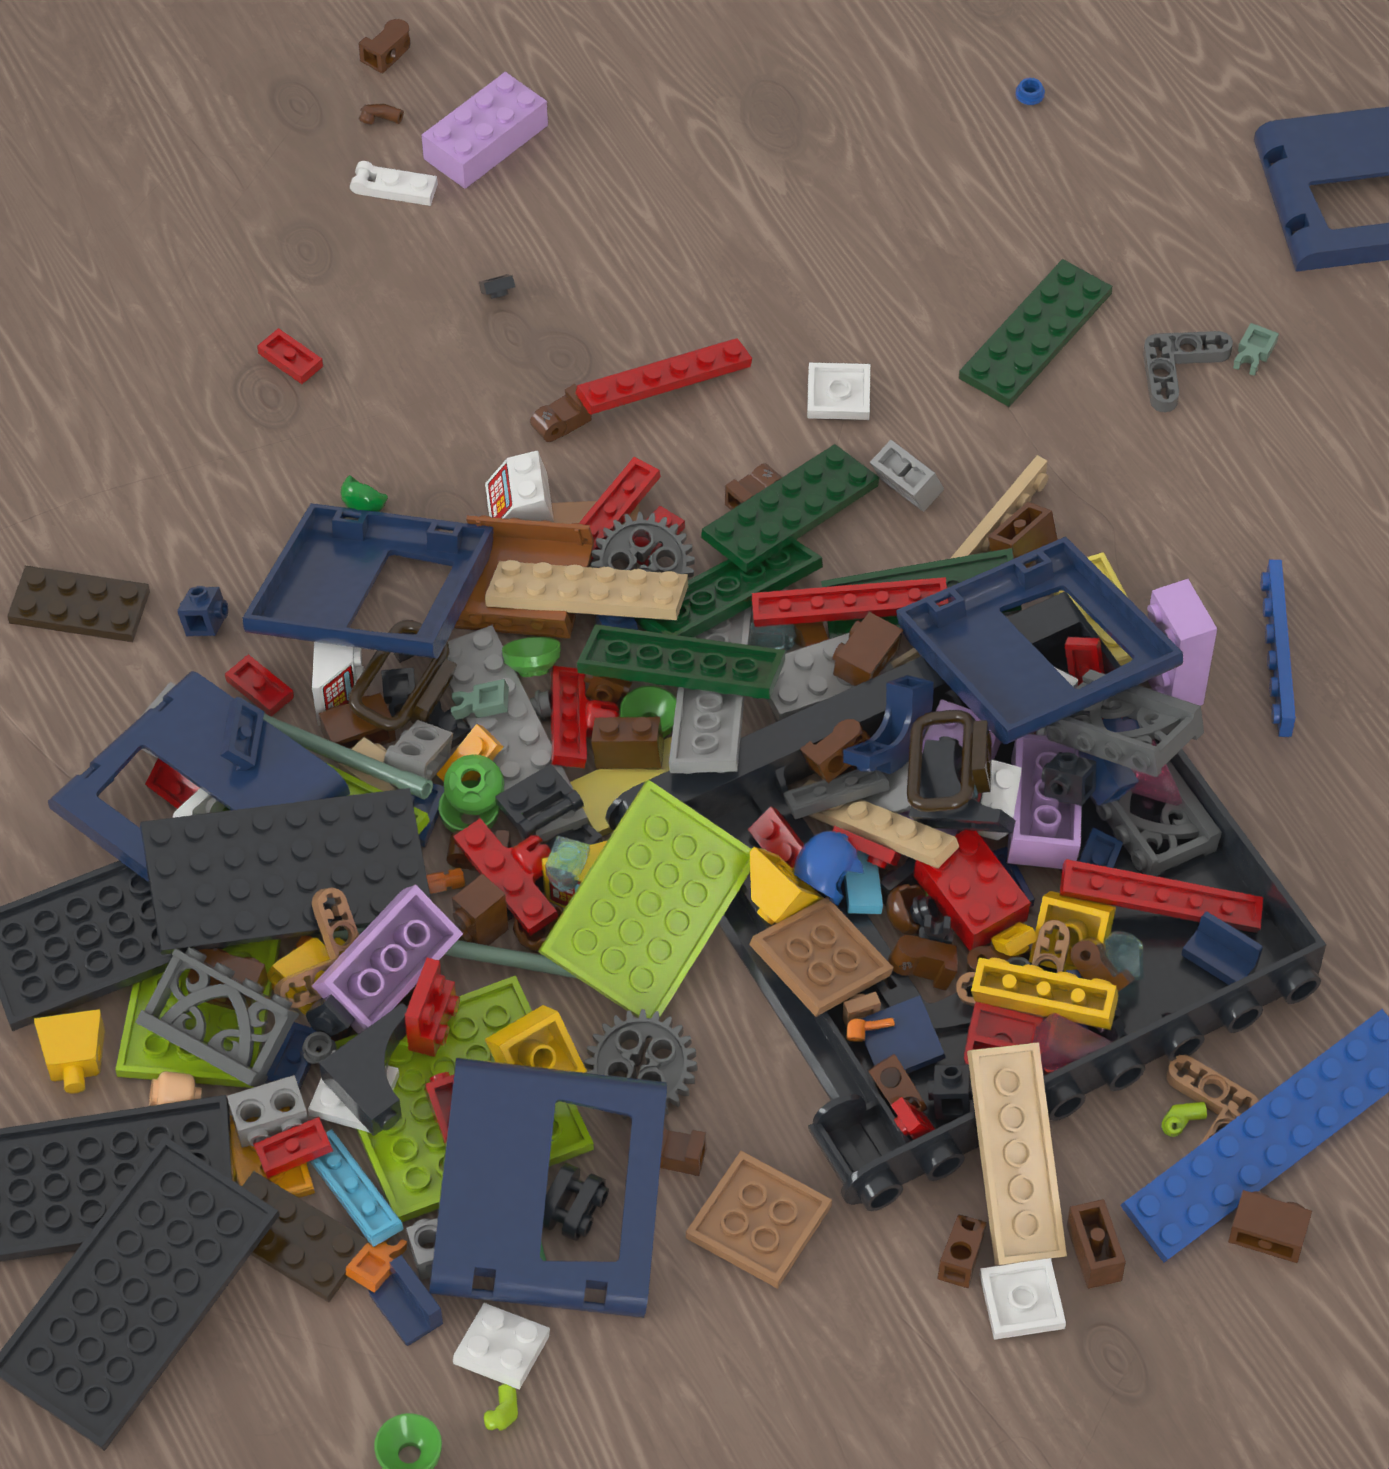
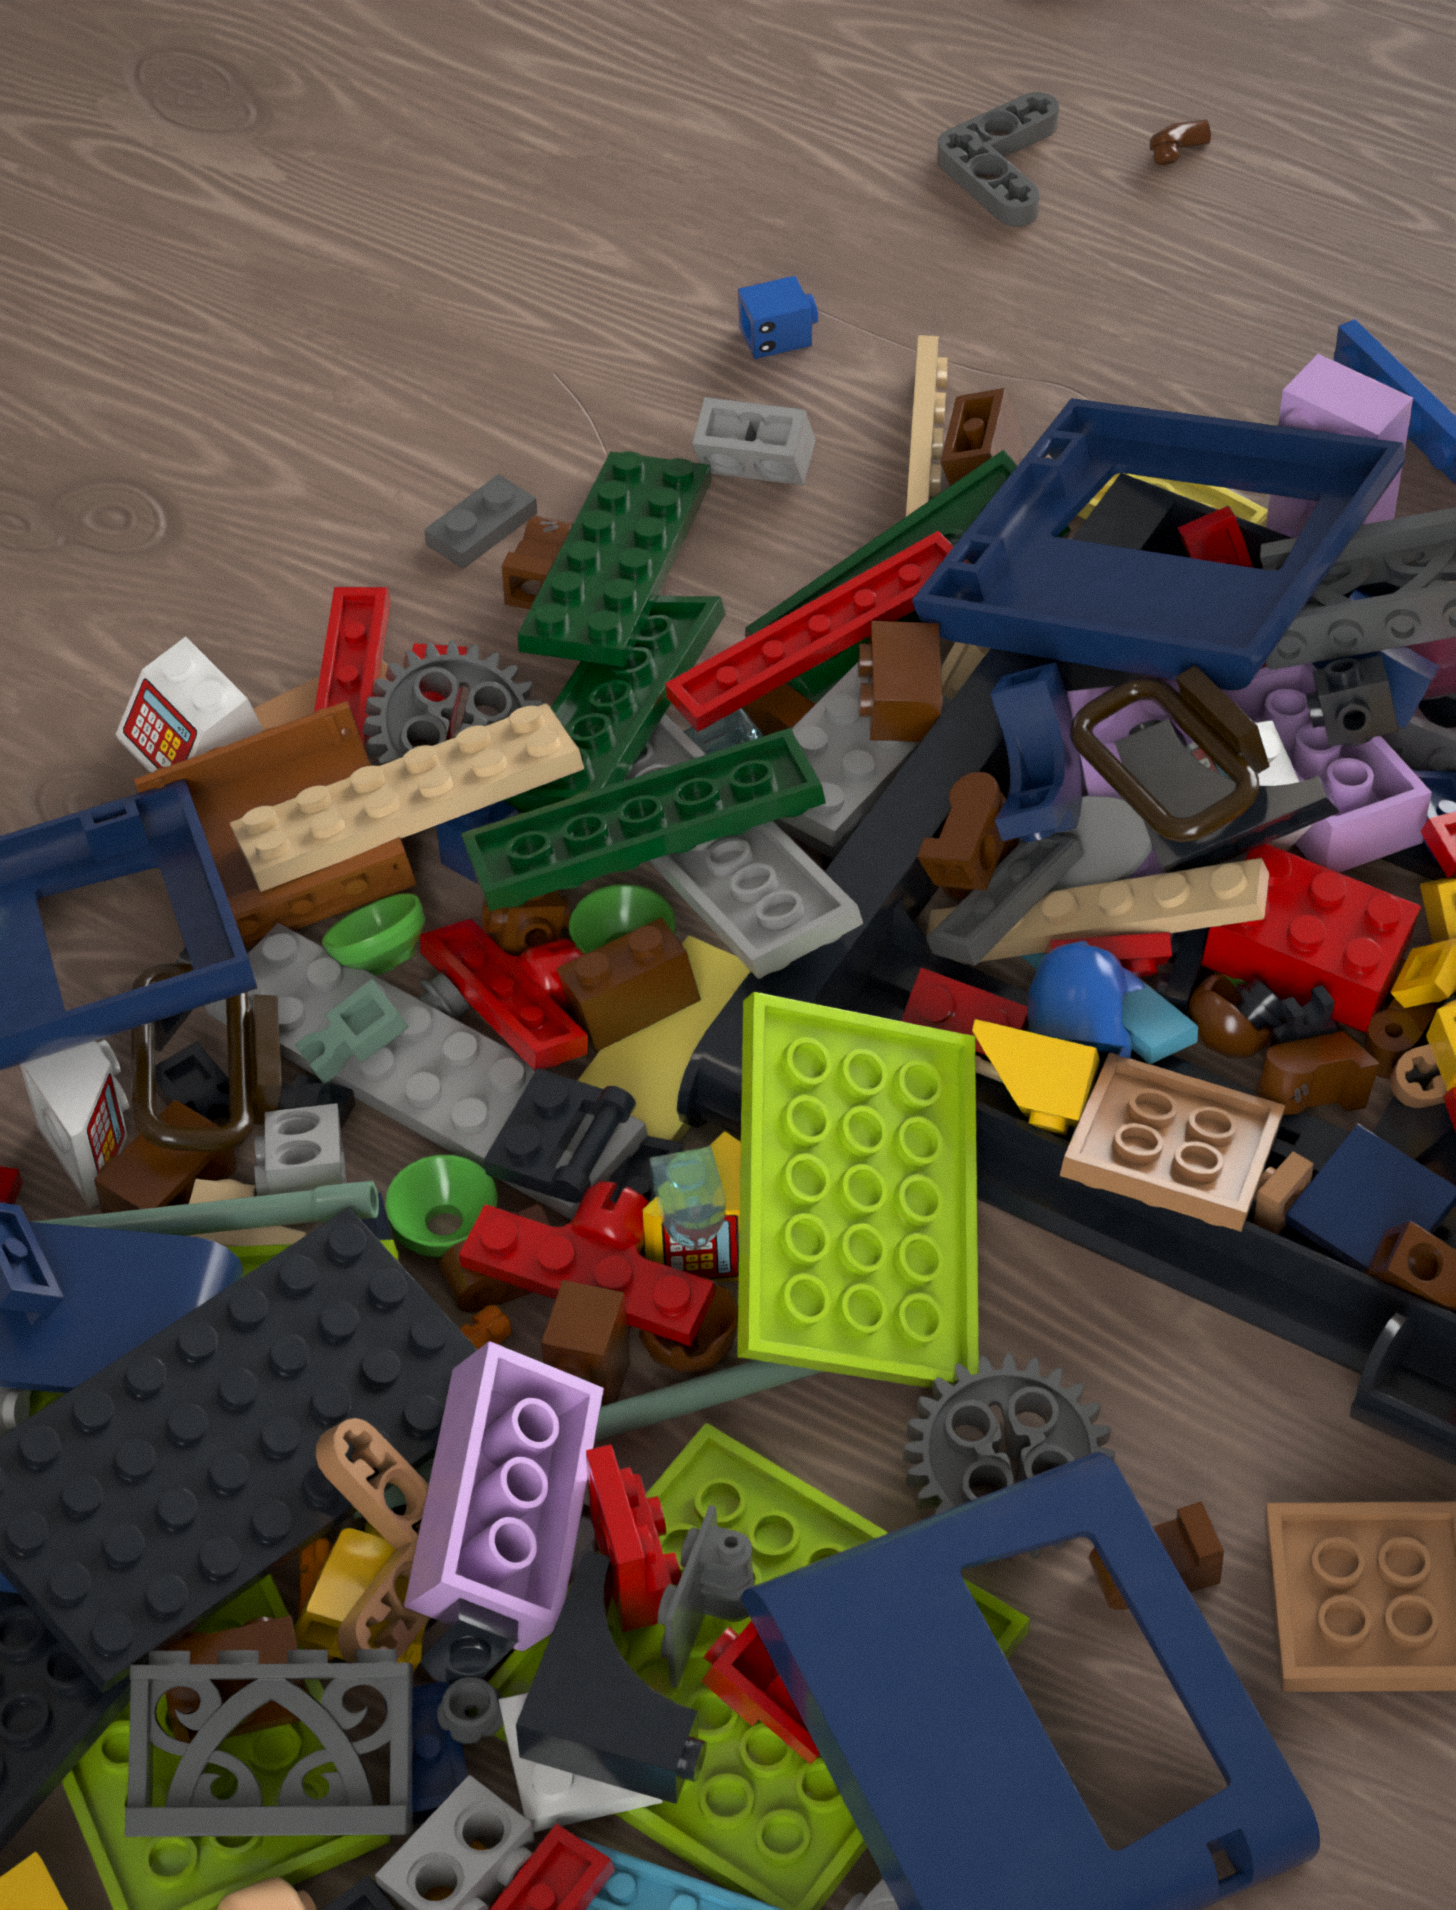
camera: 30 degrees left, 5 degrees down
light orange plate [436,724,504,782] -> none
bright green piece [444,754,505,815] -> none
yellow slope [485,1005,586,1073] -> none
reddish brown leg [530,383,592,442] -> none
black brick [543,1163,609,1241] -> none
red plate [576,338,752,415] -> none
white plate [807,363,870,420] -> none
orange hand [846,1018,895,1042] -> none
dark green plate [959,259,1113,407] -> none
sand green plate [1233,323,1279,376] -> none
none -> dark grey plate [424,474,537,569]
none -> dark grey hinge [658,1505,754,1688]
none -> blue brick [738,275,818,359]
none -> reddish brown arm [1150,119,1211,165]

